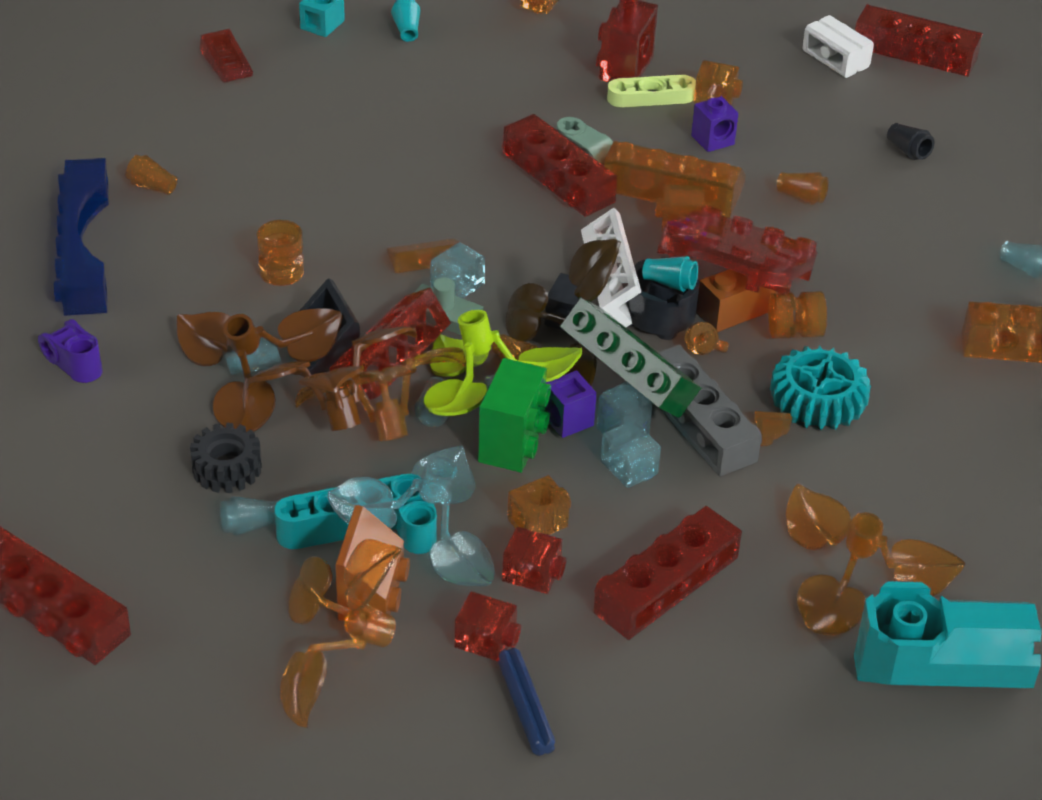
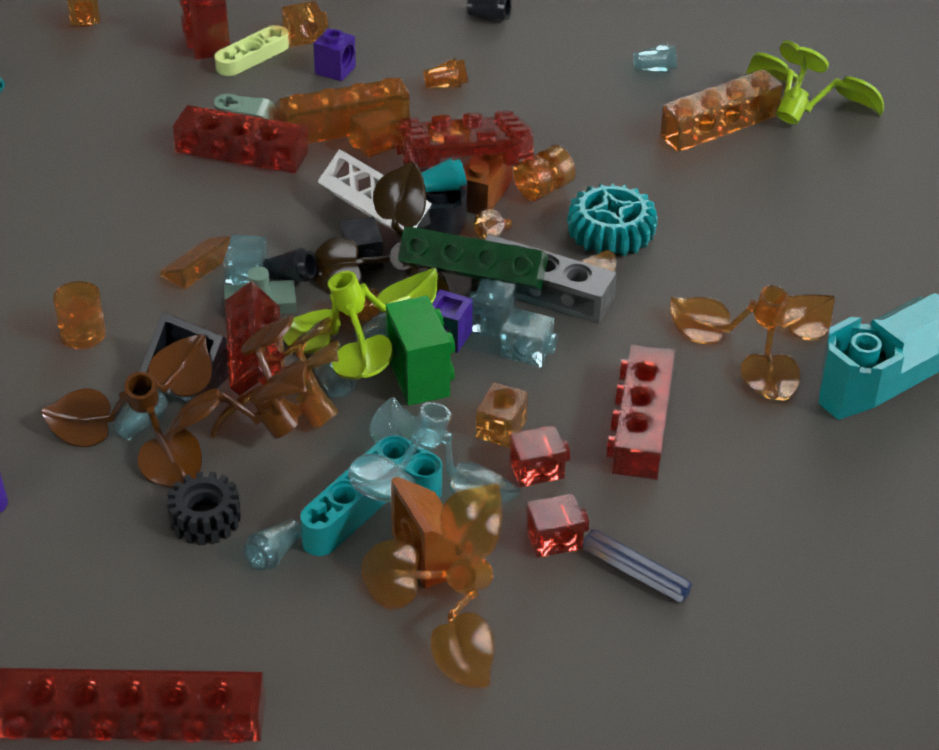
camera: 35 degrees left, 0 degrees up
none -> black cone [263,248,317,282]

